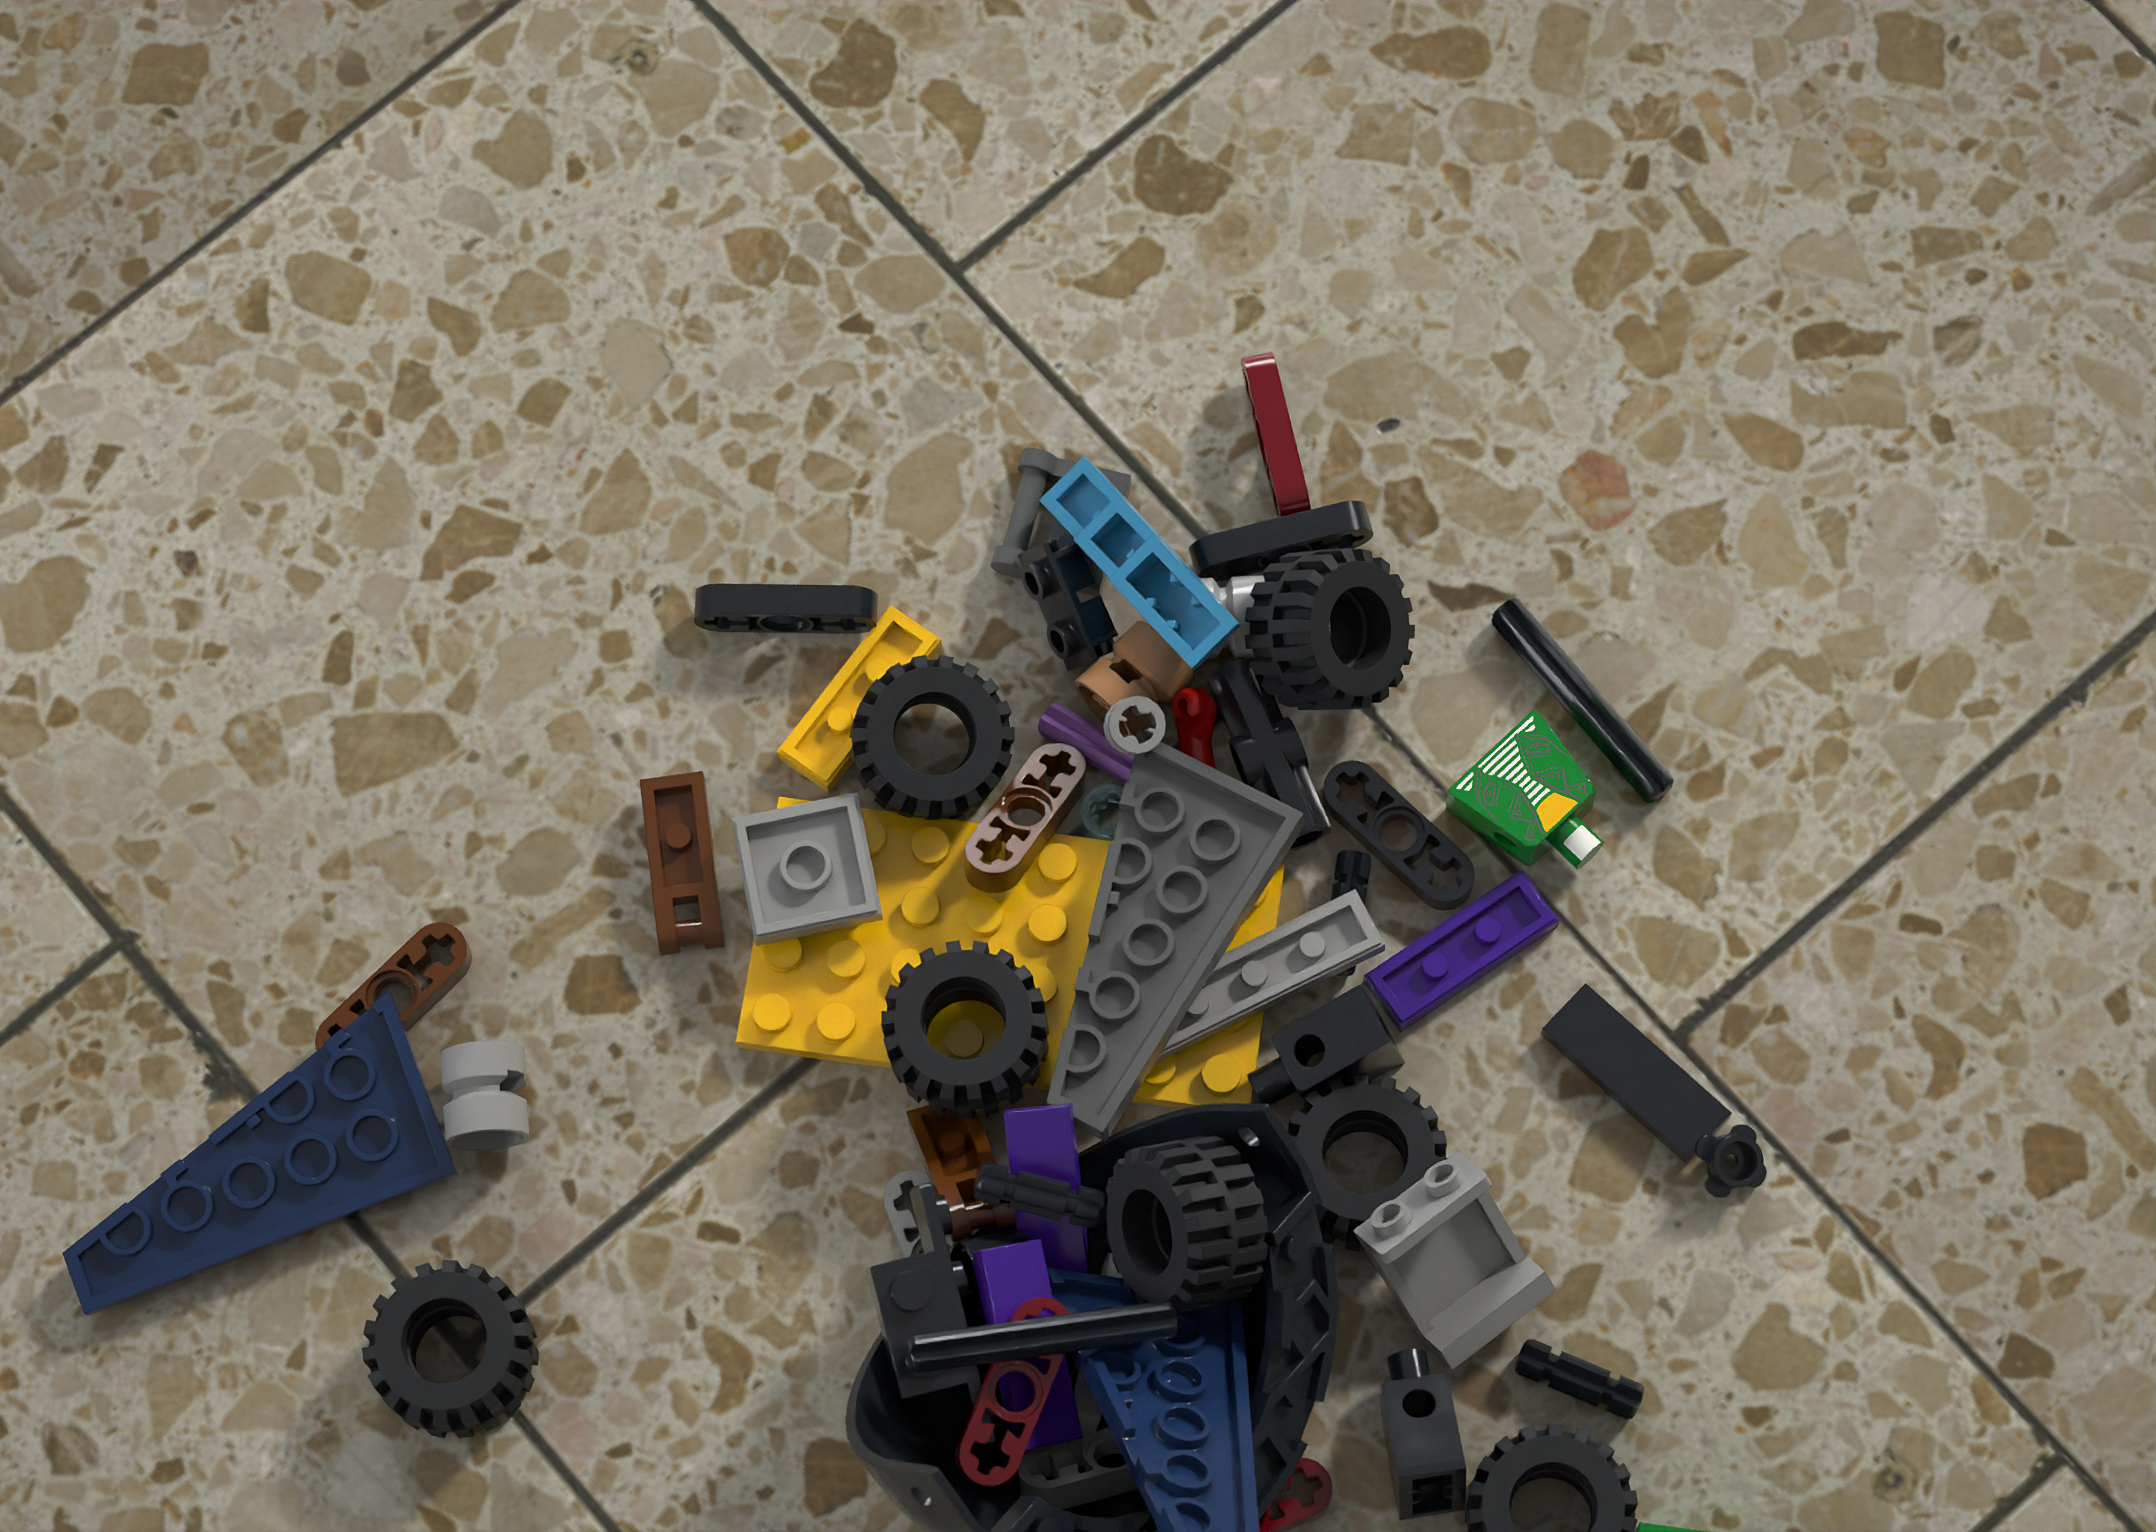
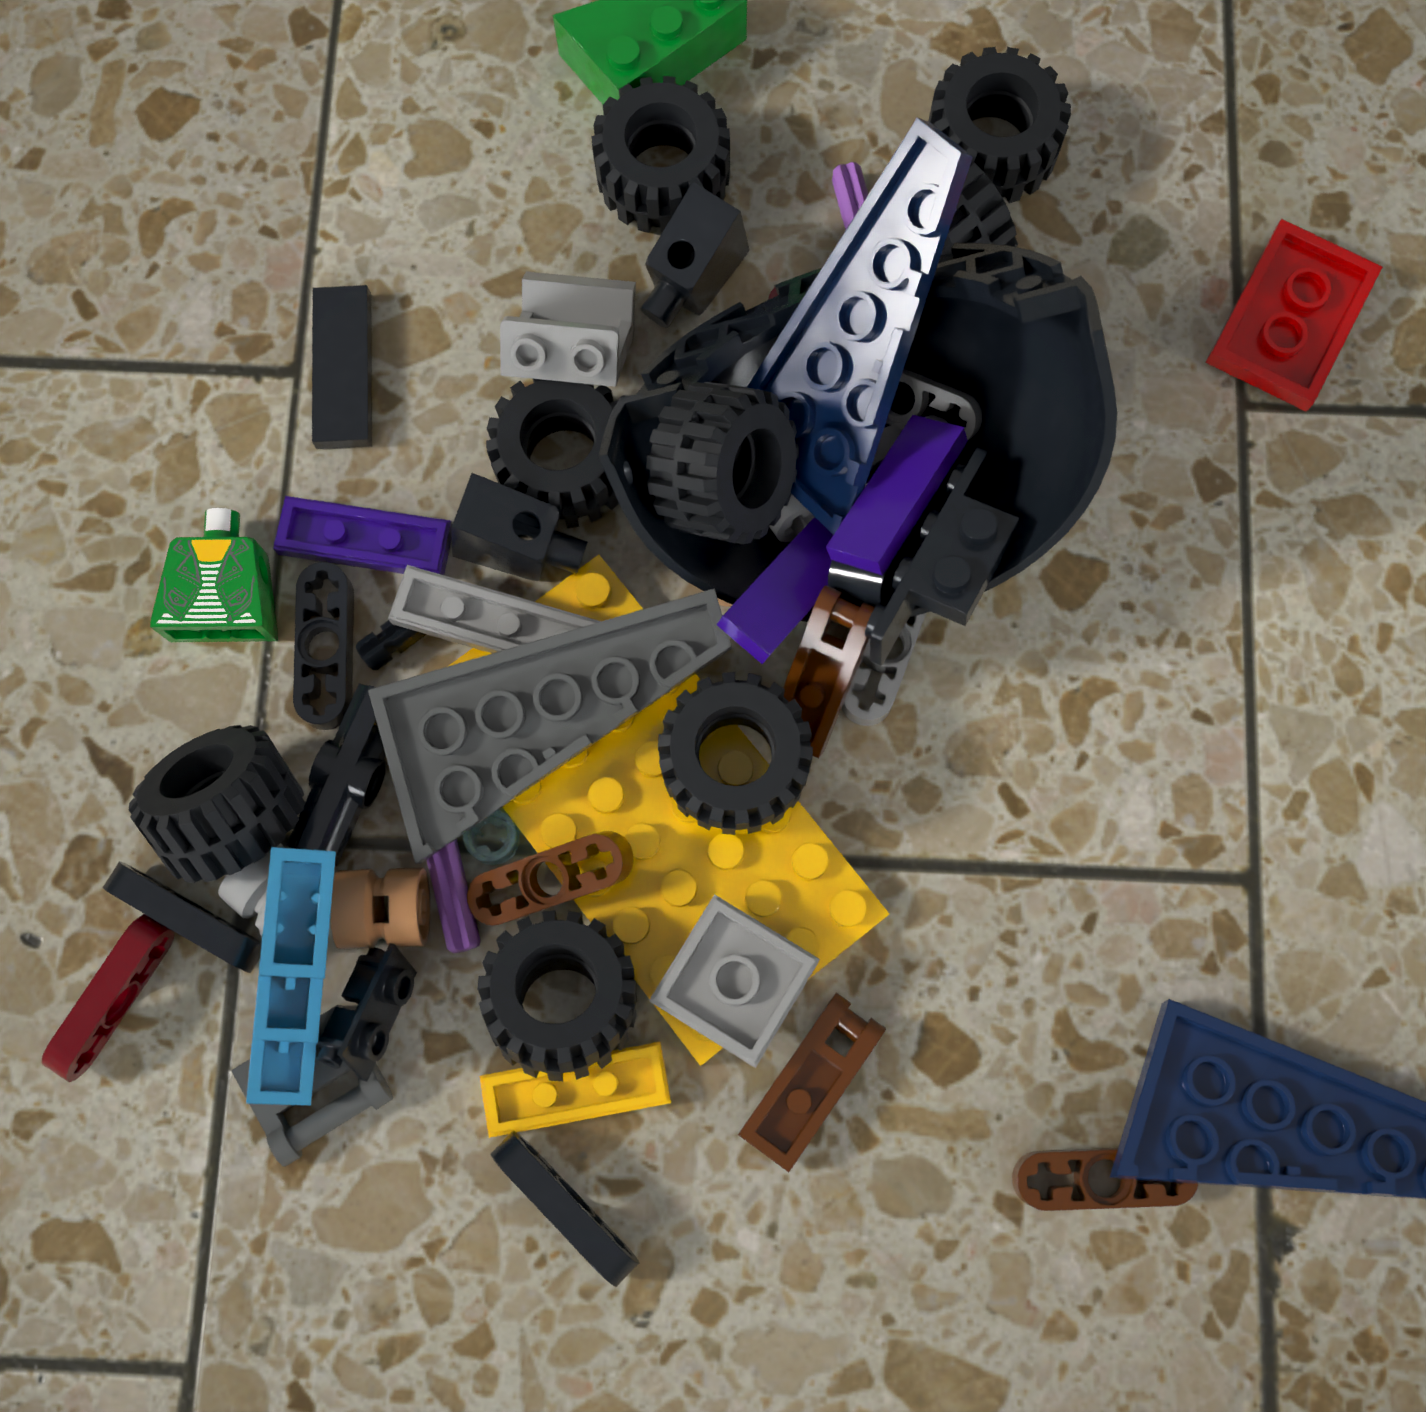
camera: 140 degrees left, 5 degrees up
black tyre [362,1260,539,1439] -> none
light grey wheel [440,1040,530,1151] -> none
black axle [908,1301,1178,1373] -> none
dark red beam [955,1297,1069,1487] -> none
black axle [973,1161,1105,1229] -> none
light grey bush [1103,696,1166,755] -> none
red arm [1172,687,1217,769] -> none
black axle [1491,598,1674,803] -> none
black axle [1515,1339,1644,1419] -> none
black plate [1695,1124,1767,1198] -> none

